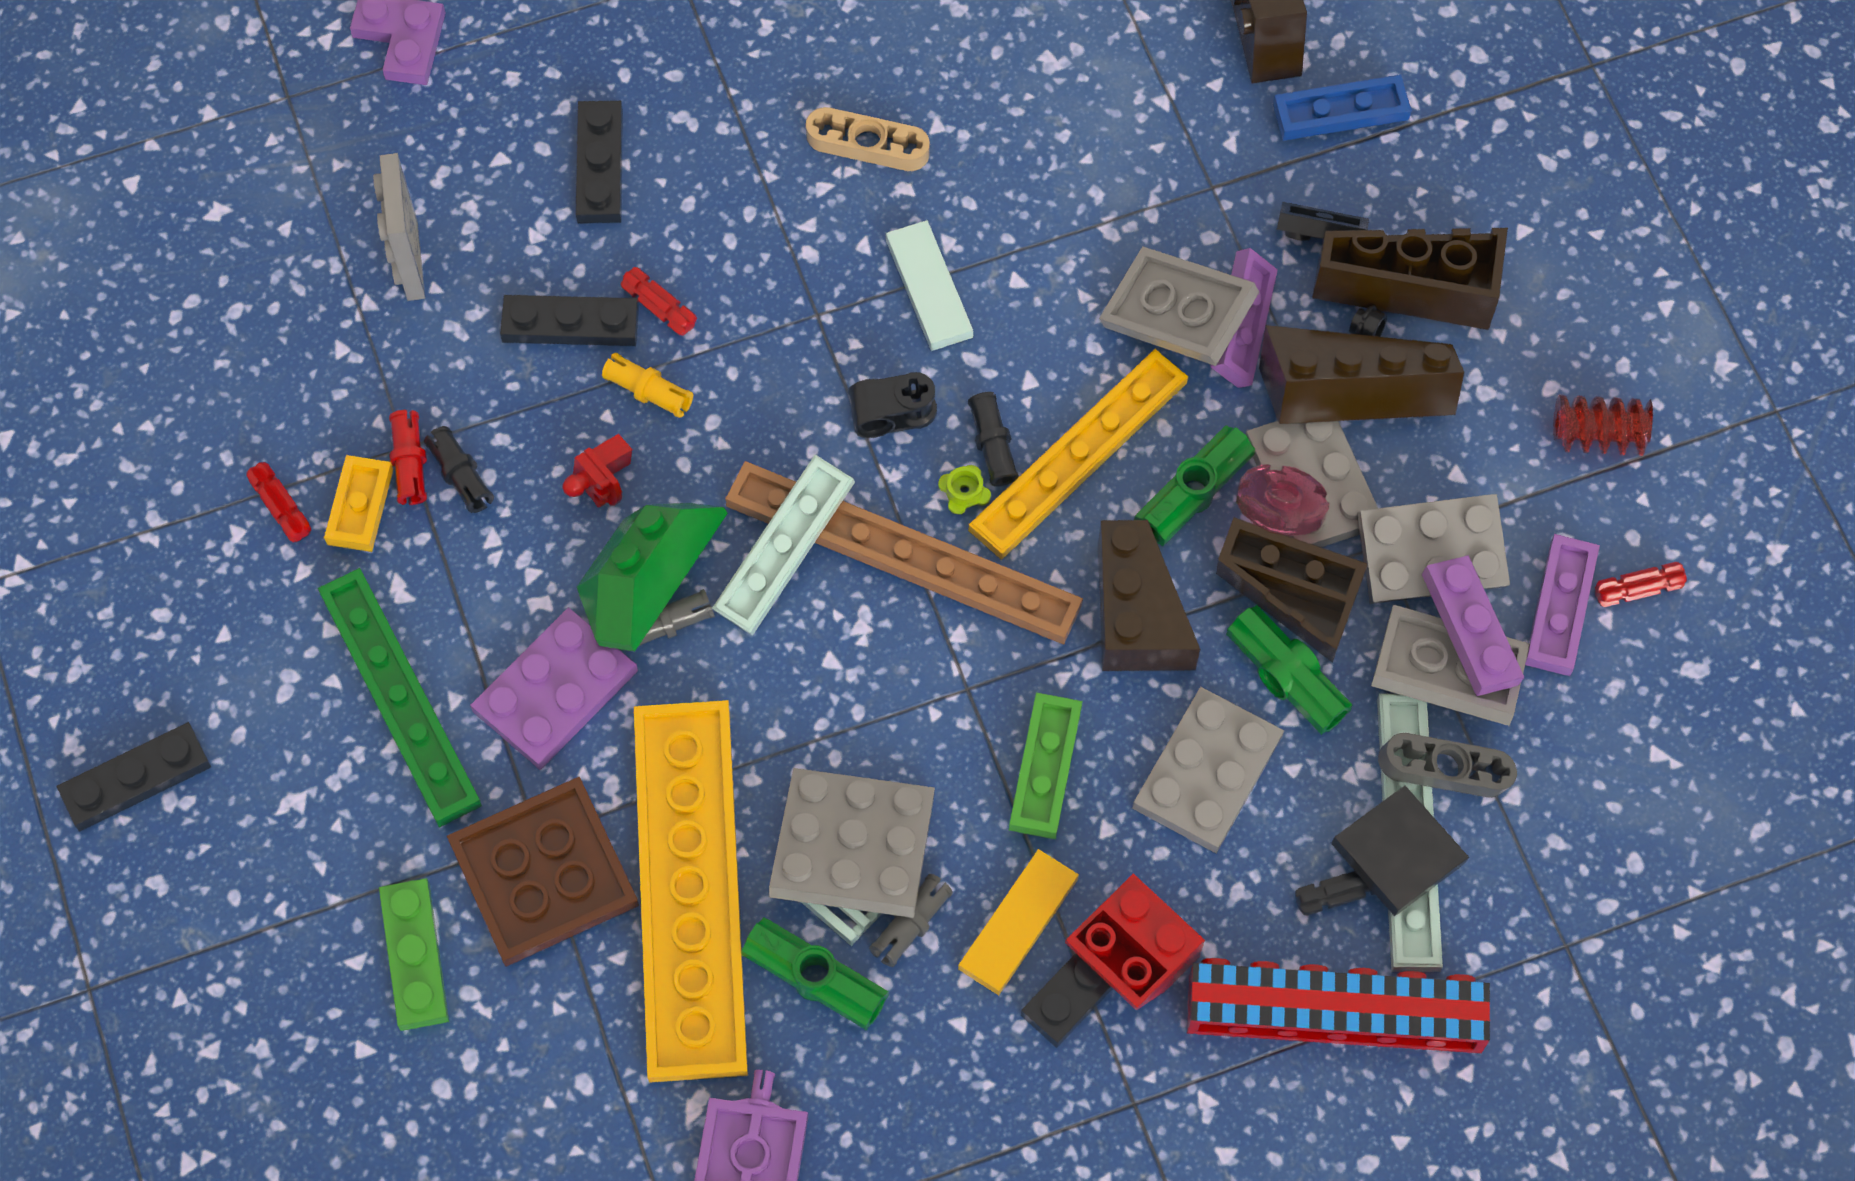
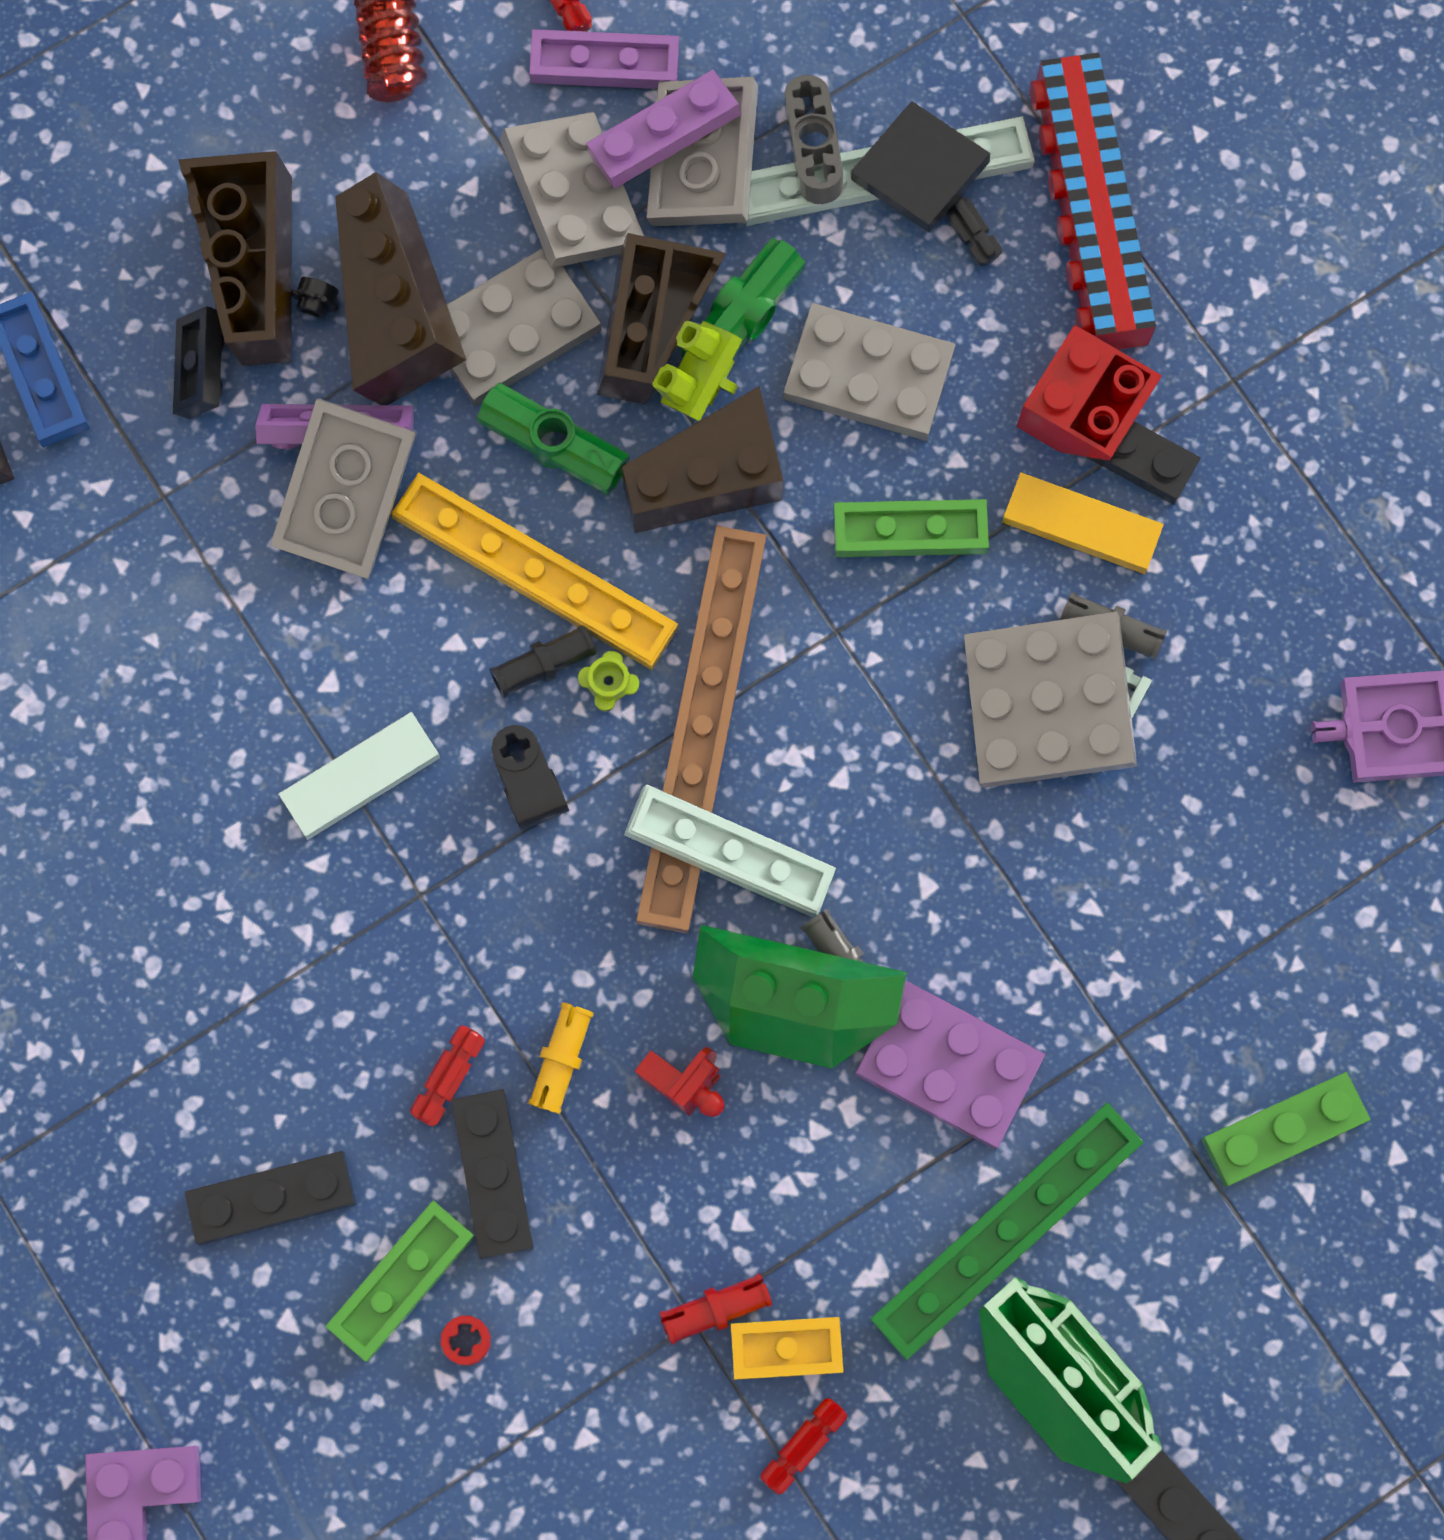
camera: 105 degrees left, 10 degrees up
light grey plate [373,153,425,301] -> none
black pin [424,426,494,513] -> none
reddish brown plate [447,776,639,967] -> none
yellow plate [634,700,748,1083] -> none
green piece [741,917,889,1030] -> none
tan beam [806,107,930,171] -> none
clear pink tile [1236,464,1329,536] -> none
none -> bright green plate [325,1200,475,1363]
none -> red bush [441,1315,491,1365]
none -> lime hips [652,321,742,422]
none -> green wedge [979,1277,1162,1484]

